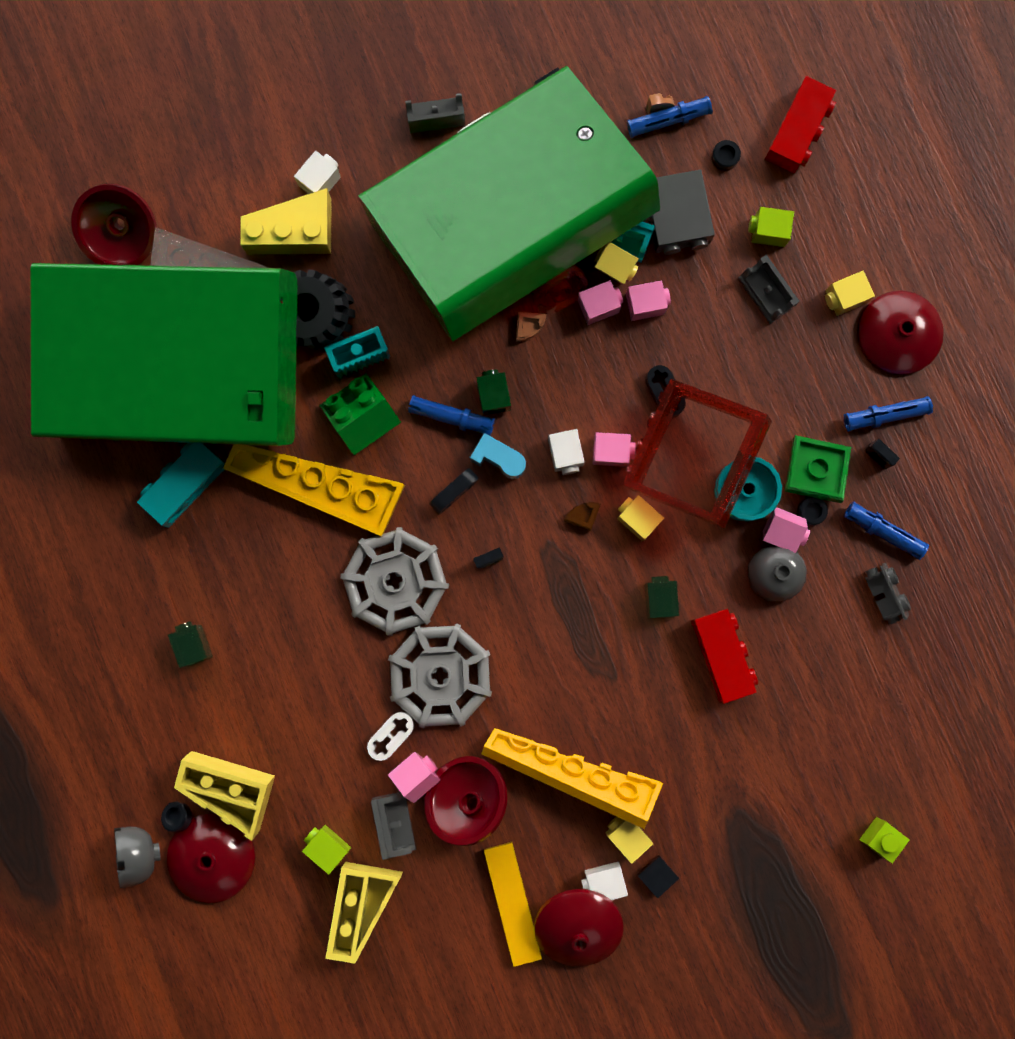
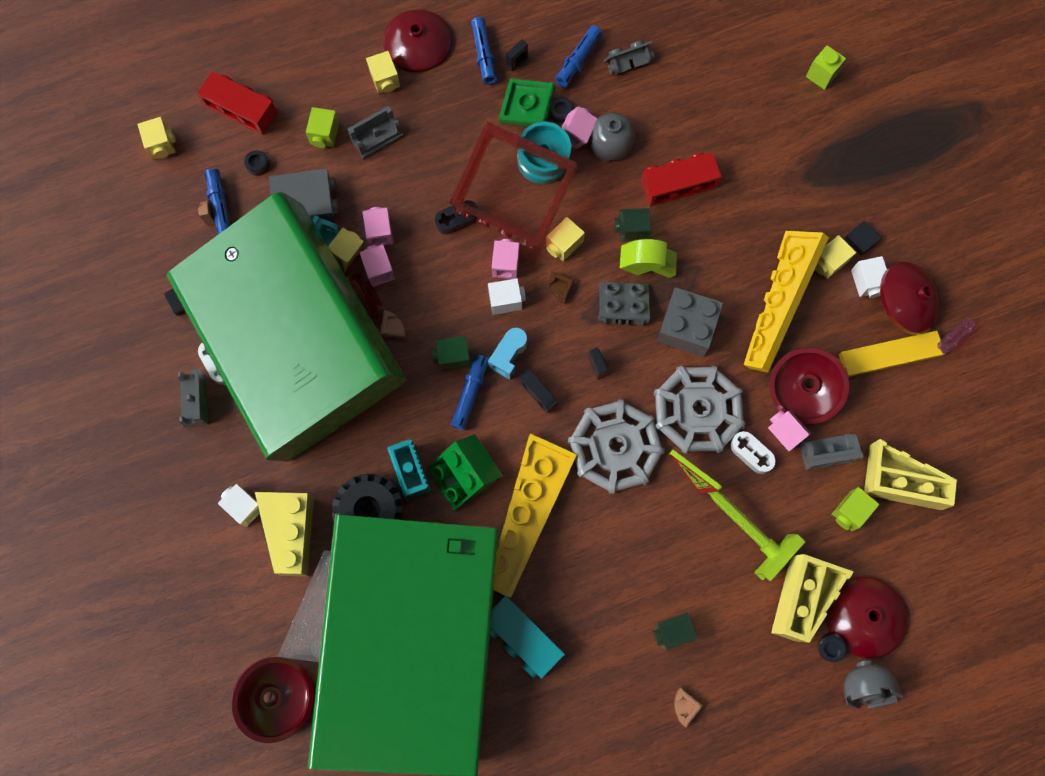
camera: 85 degrees left, 10 degrees down
none -> light yellow brick [137,117,176,160]
none -> dark grey hinge [598,282,650,326]
none -> lime brick [620,239,677,278]
none -> dark grey brick [656,287,723,357]
none -> lime piece [669,450,805,581]
none -> nougat tile [674,687,702,728]
none -> clear pink axle [937,318,977,354]

